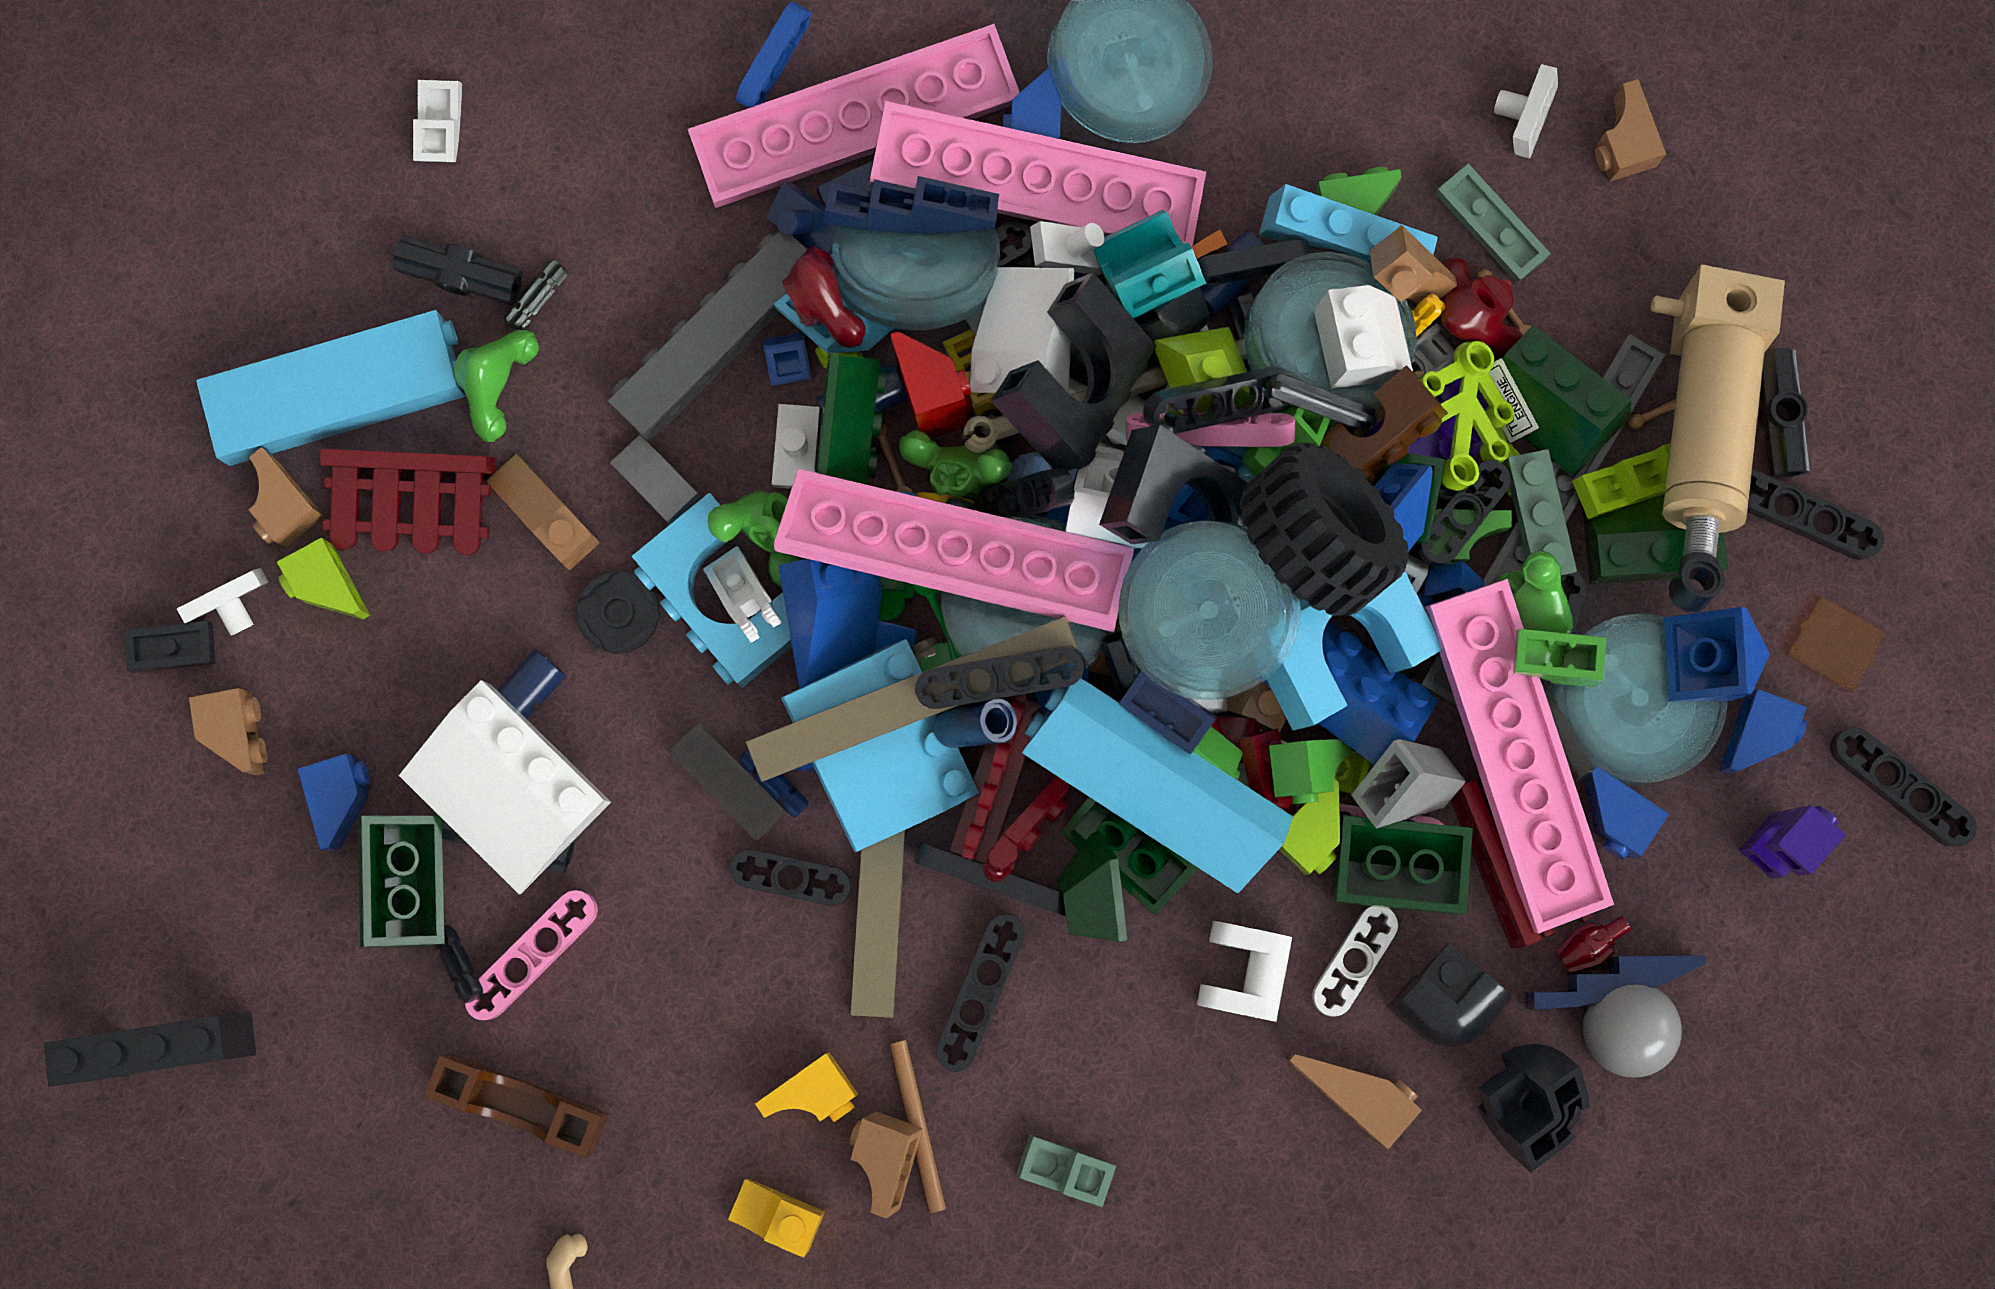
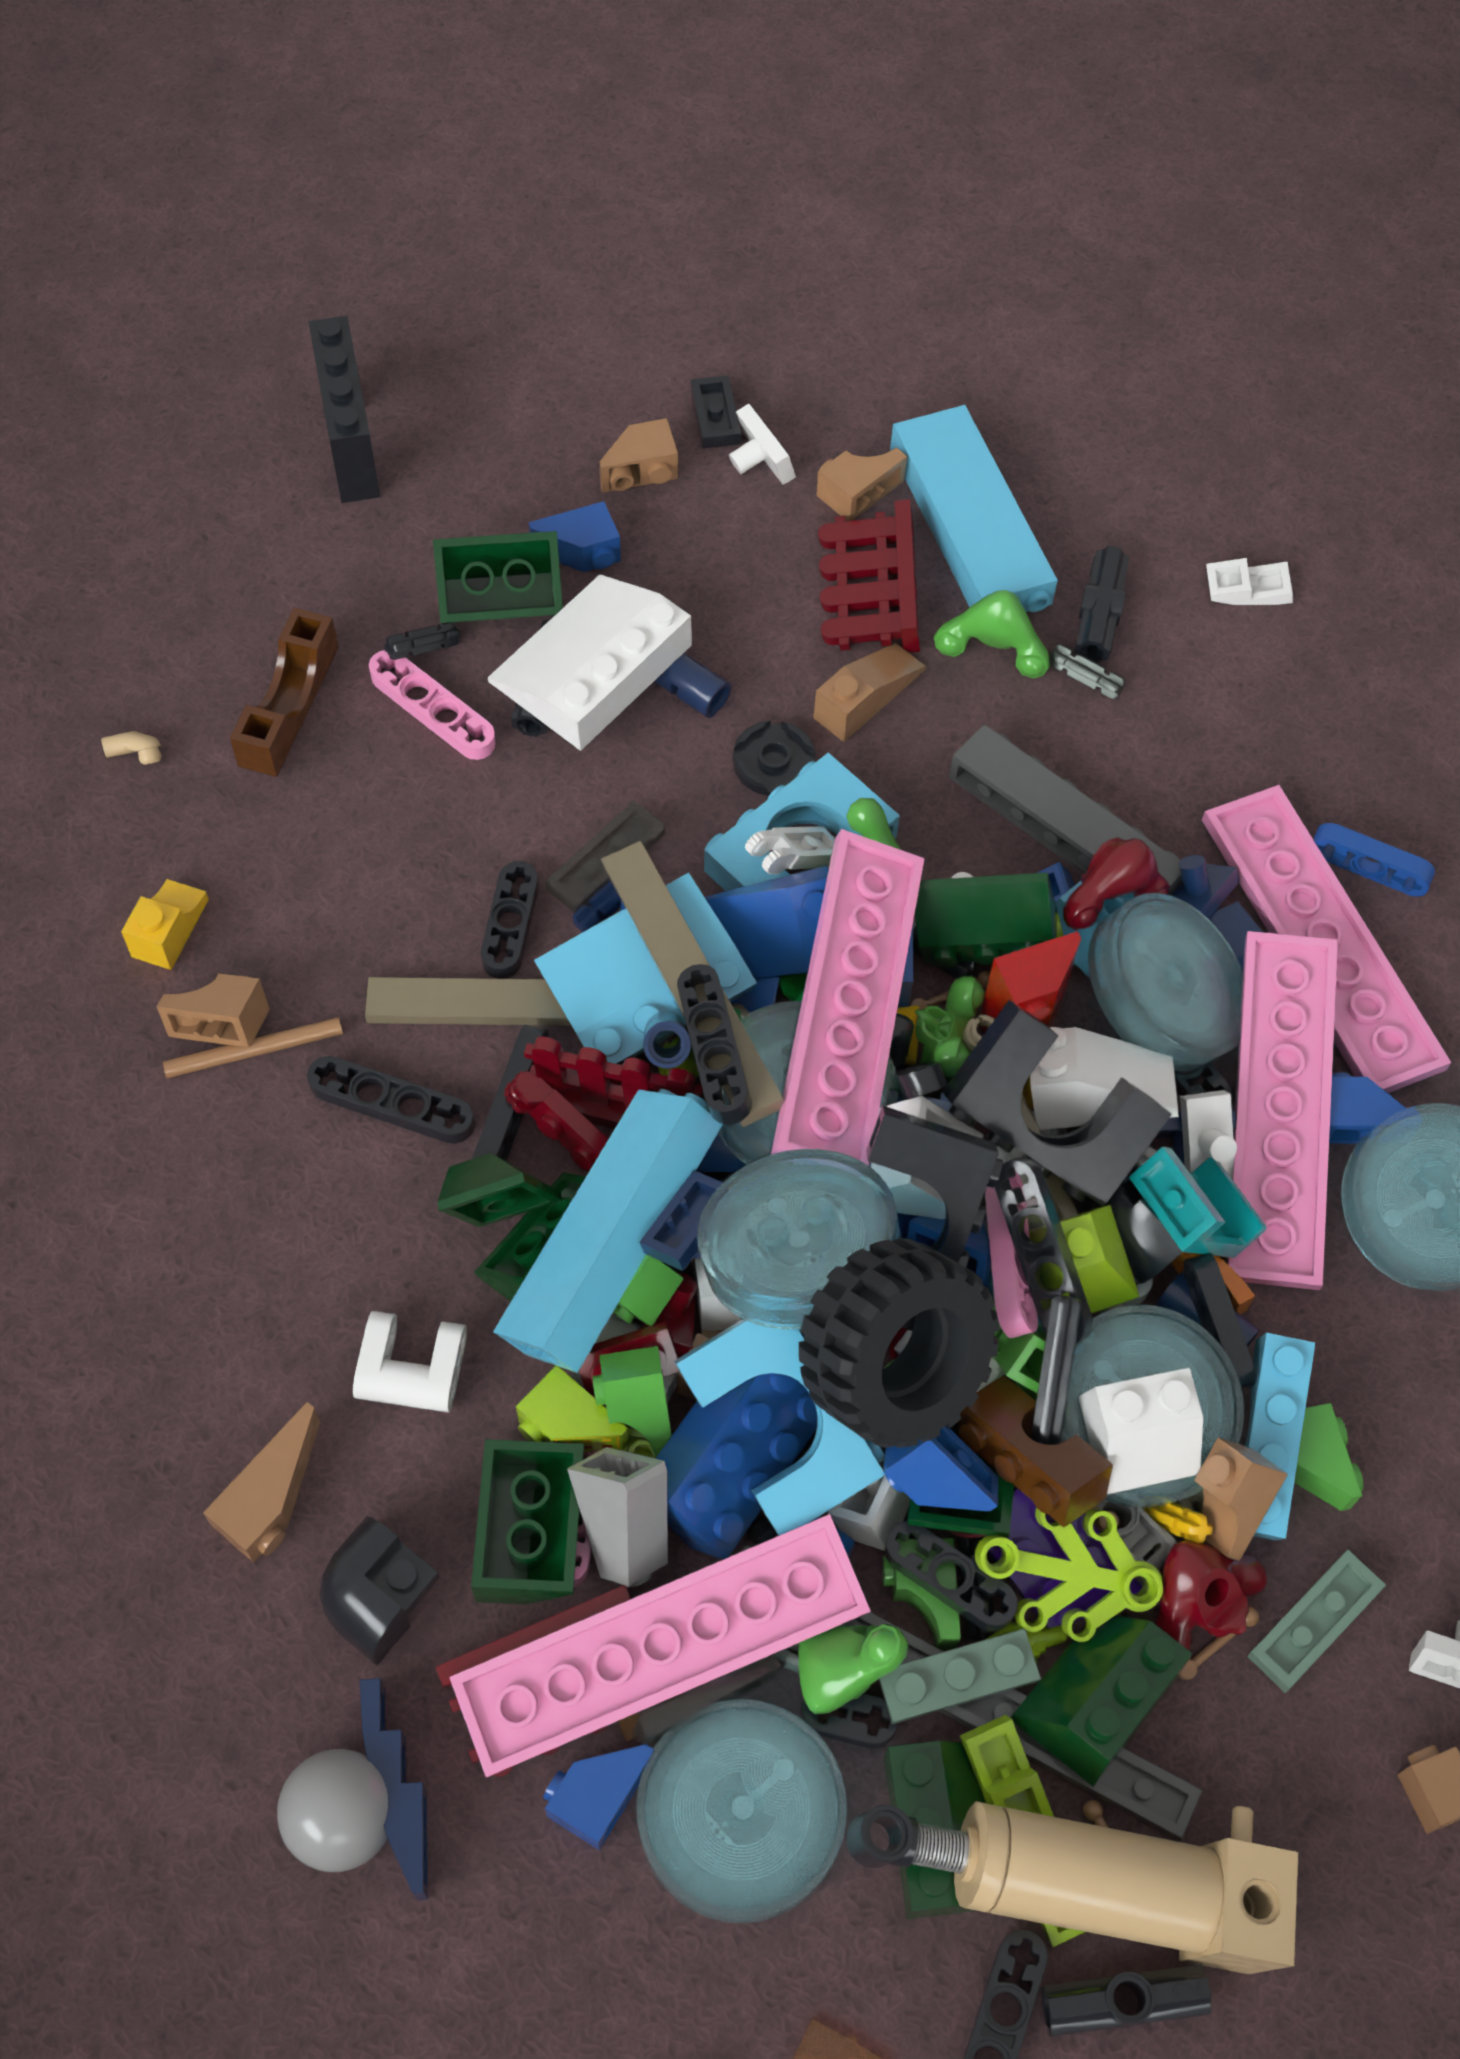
camera: 80 degrees right, 20 degrees down
lime slope [277,538,371,619] -> none
flat silver slope [610,435,700,524] -> none
yellow arch [755,1052,858,1122] -> none
dark blue slope [823,176,999,233] -> none
sand green slope [1016,1134,1116,1207] -> none
white beam [1312,906,1398,1016] -> none
blue slope [1424,561,1485,597] -> none
black brick [1478,1044,1589,1173] -> none
white sticker [1490,358,1539,443] -> none
bright green arch [1513,629,1607,688] -> none
dark red piece [1557,915,1632,974] -> none
blue slope [1664,607,1770,702] -> none
blue slope [1719,689,1807,774] -> none
dark purple arch [1739,805,1846,879] -> none

